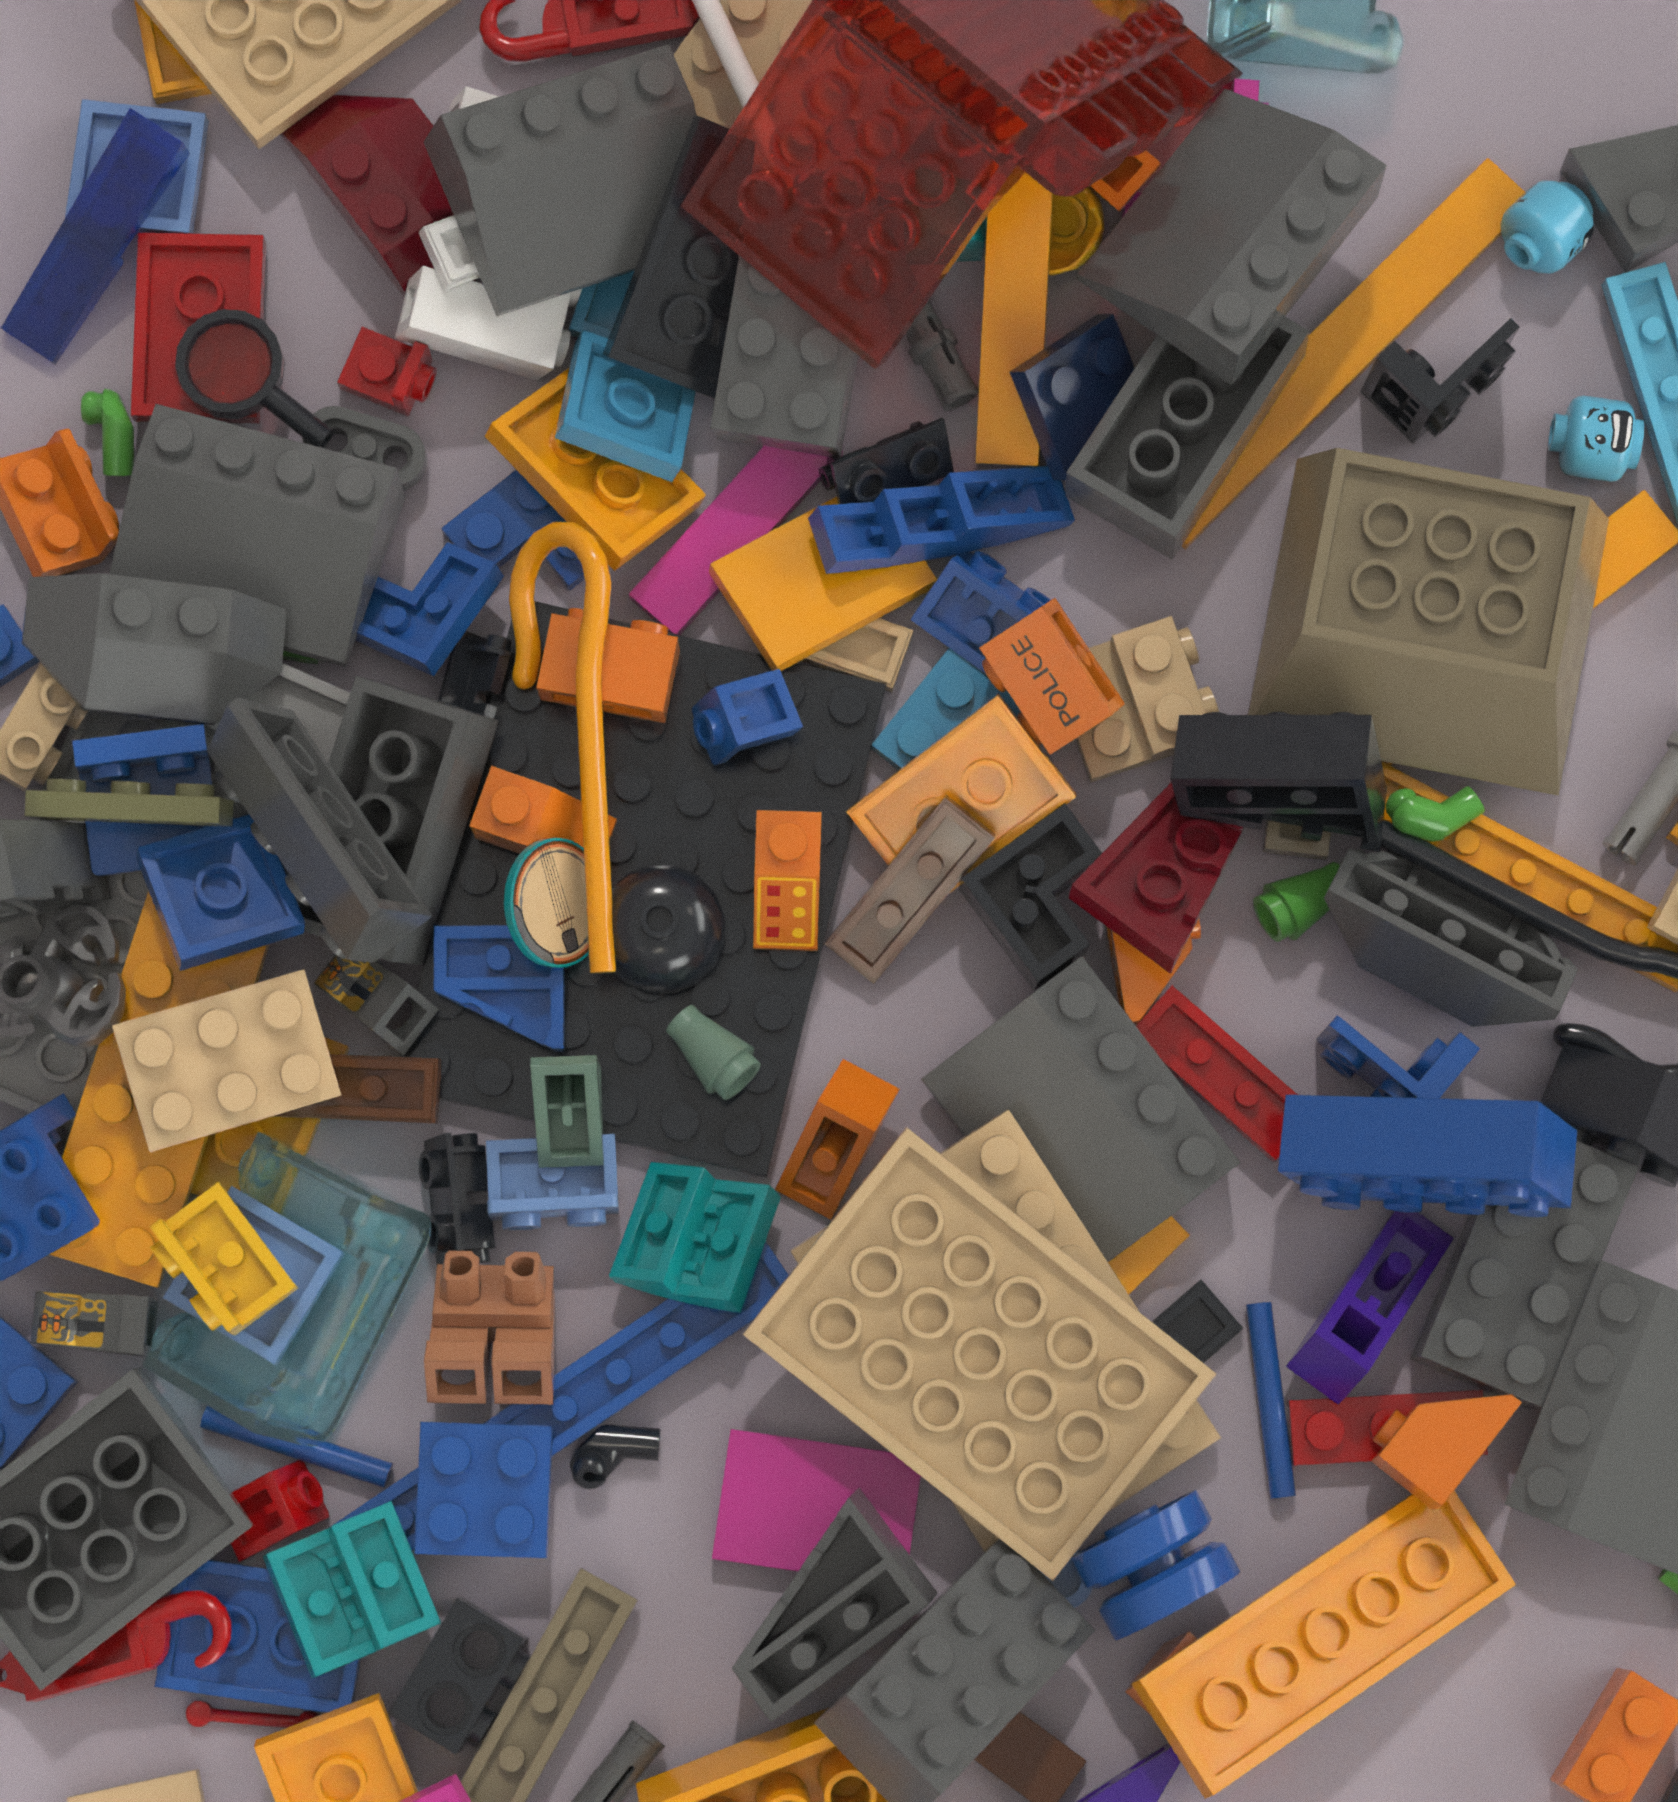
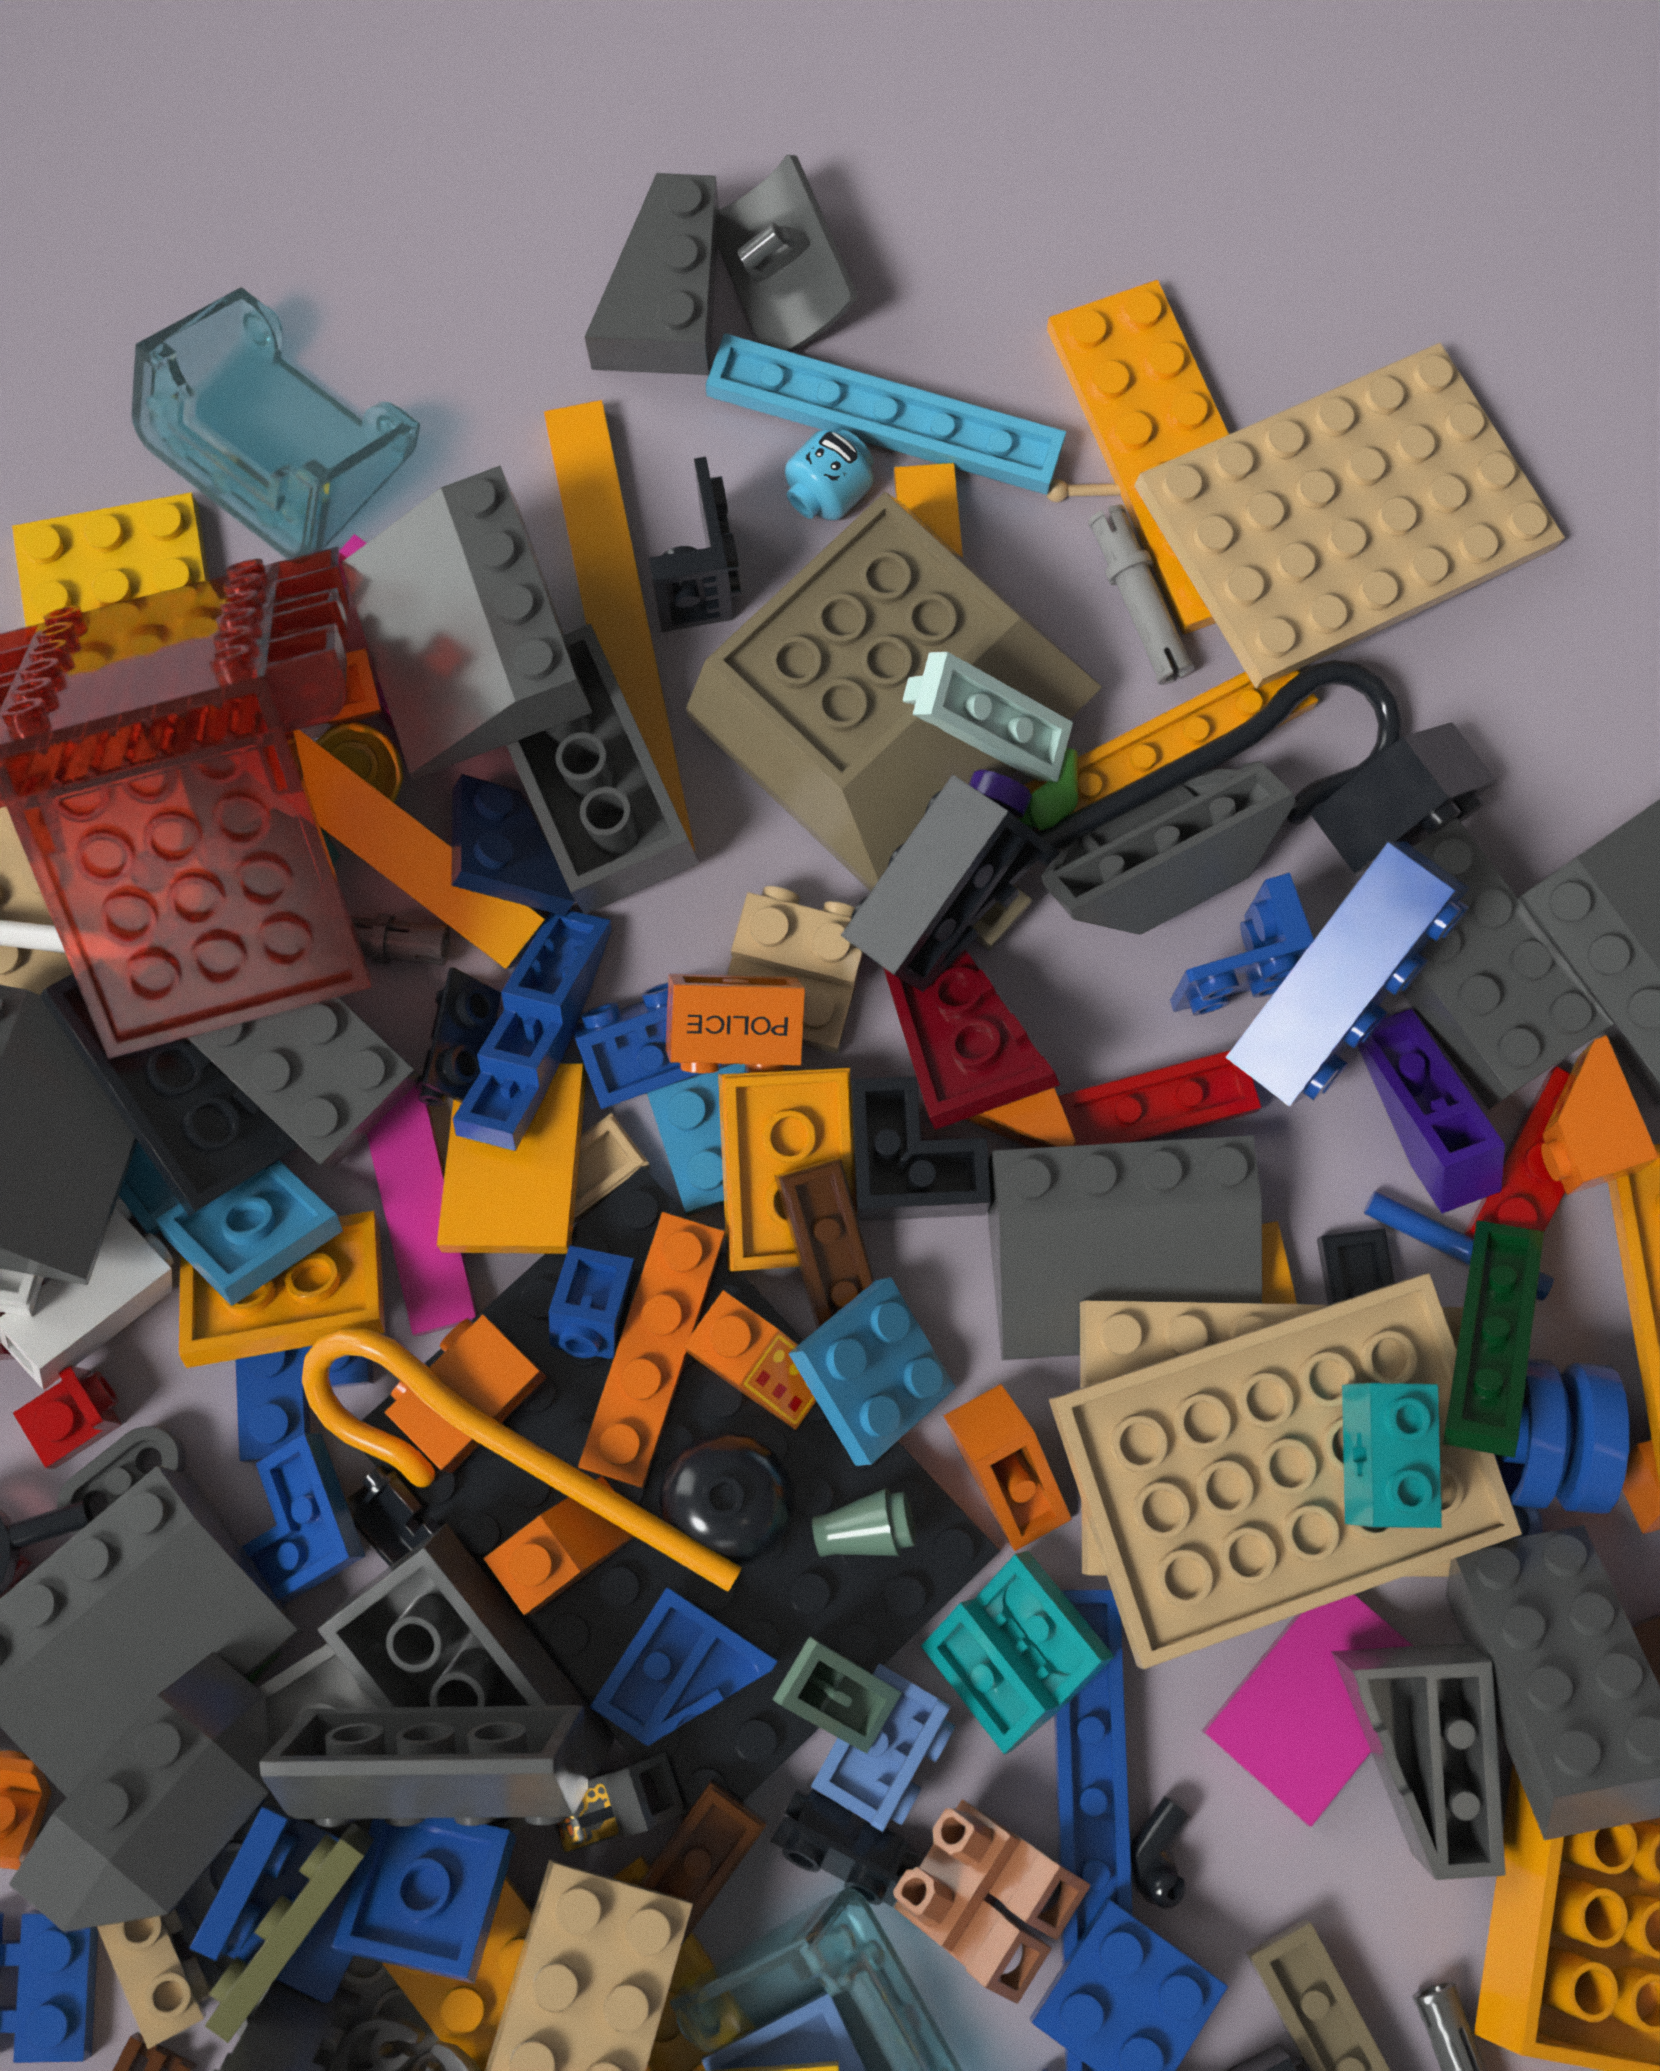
camera: 55 degrees left, 5 degrees down
piece [504,838,589,968] -> none
bright green cone [1253,862,1340,942] -> none
medium azure head [1500,180,1594,274] -> none
none -> orange plate [578,1212,726,1489]
none -> dark azure plate [788,1277,956,1466]
none -> light aqua hinge [903,652,1073,782]
none -> dark purple tile [968,769,1032,818]
none -> teal brick [1342,1383,1442,1528]
none -> dark green plate [1443,1220,1544,1458]

